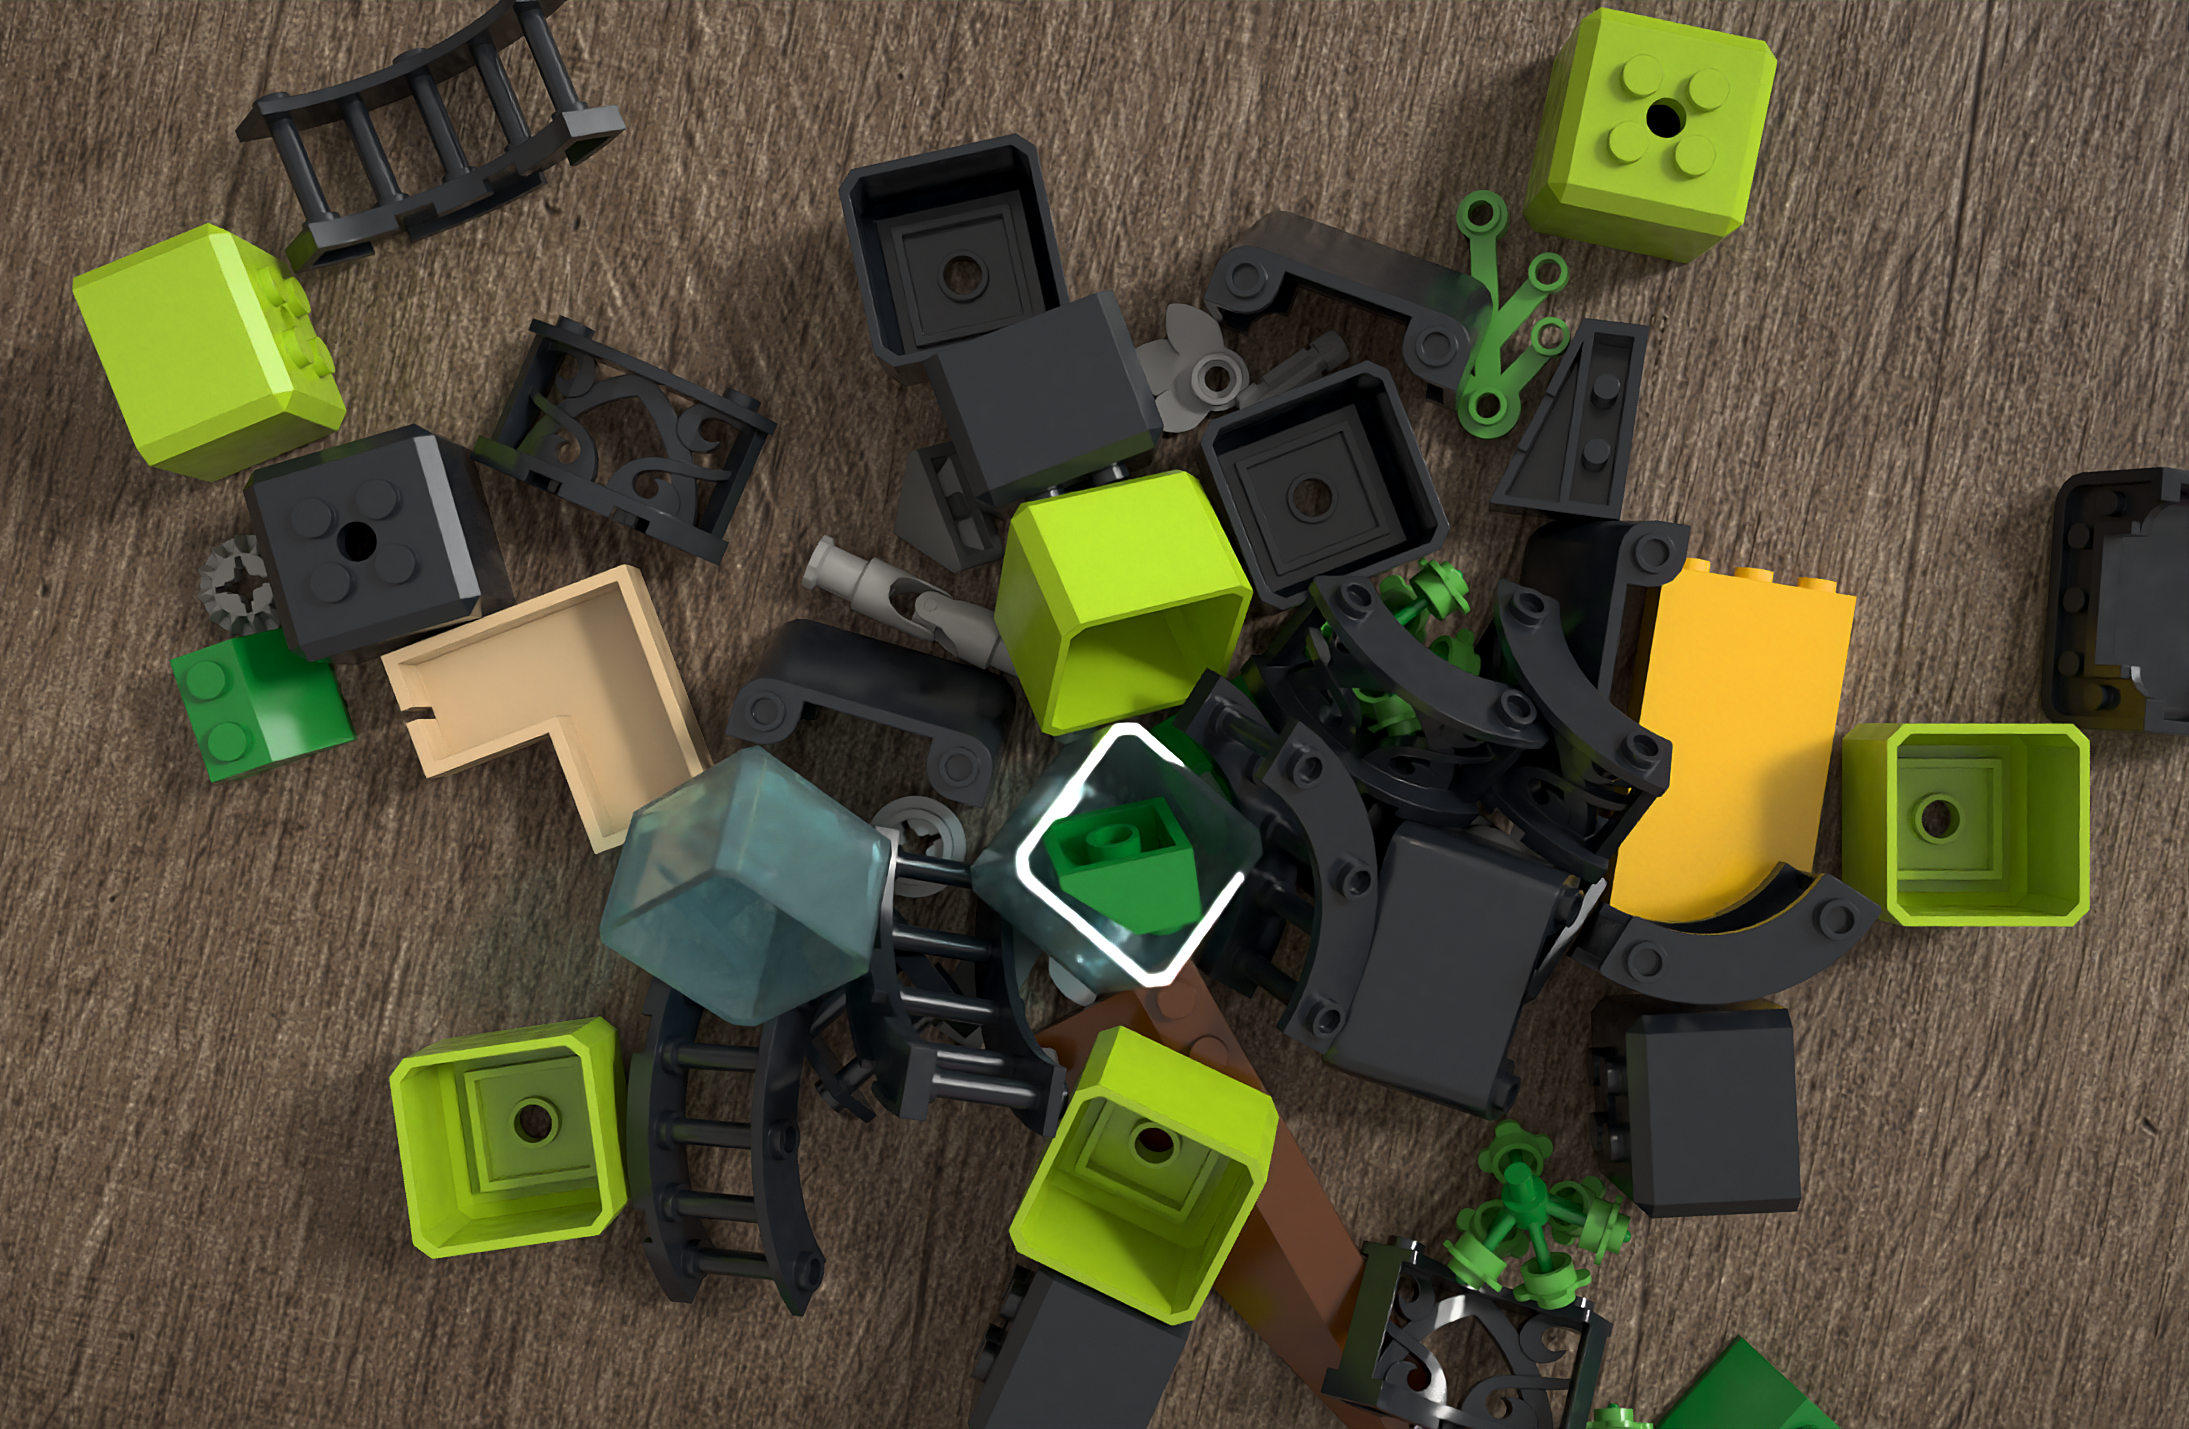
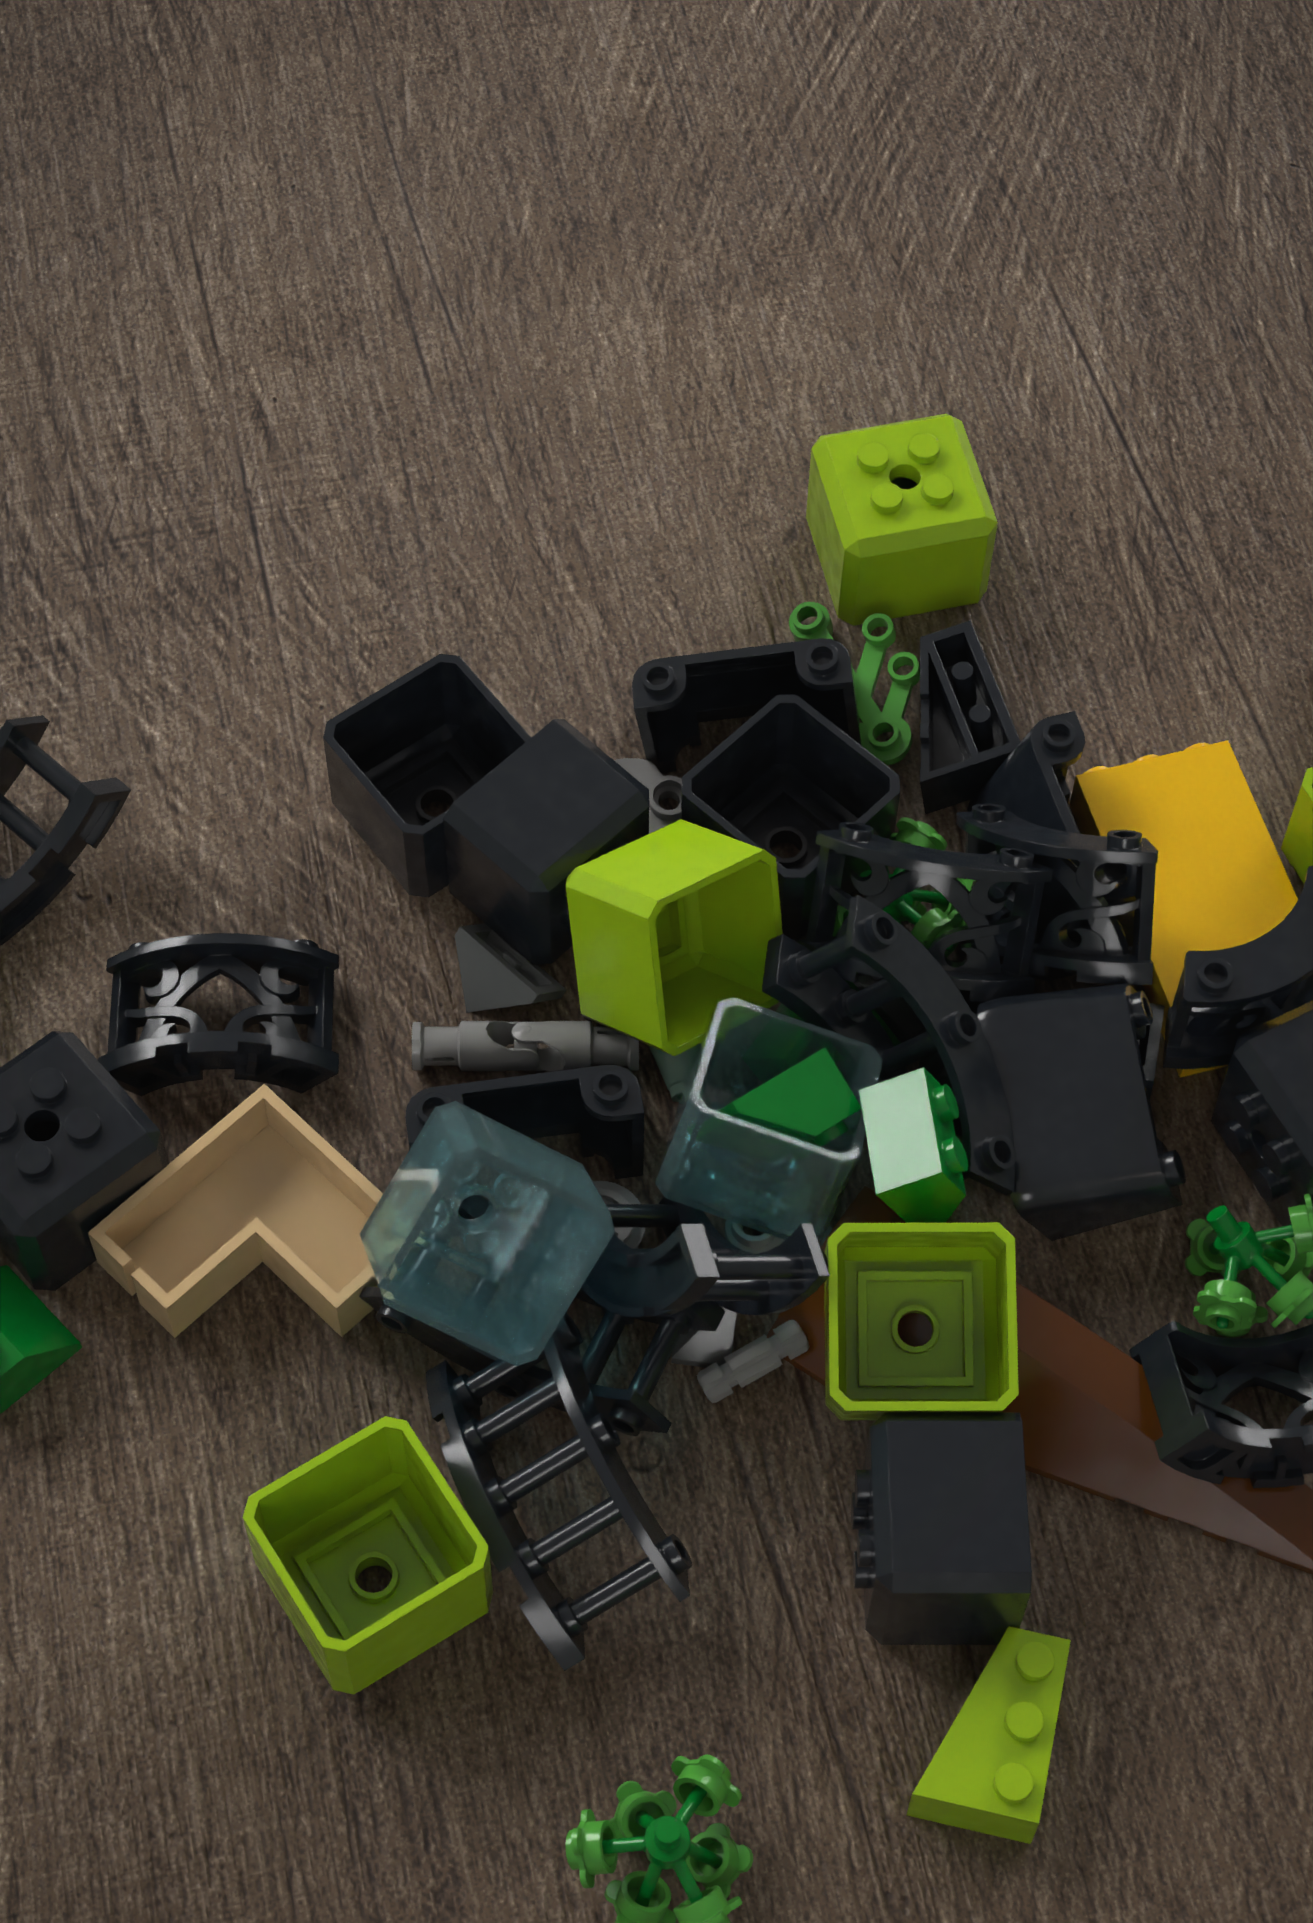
camera: 25 degrees left, 30 degrees down
none -> slope [859,1067,968,1223]

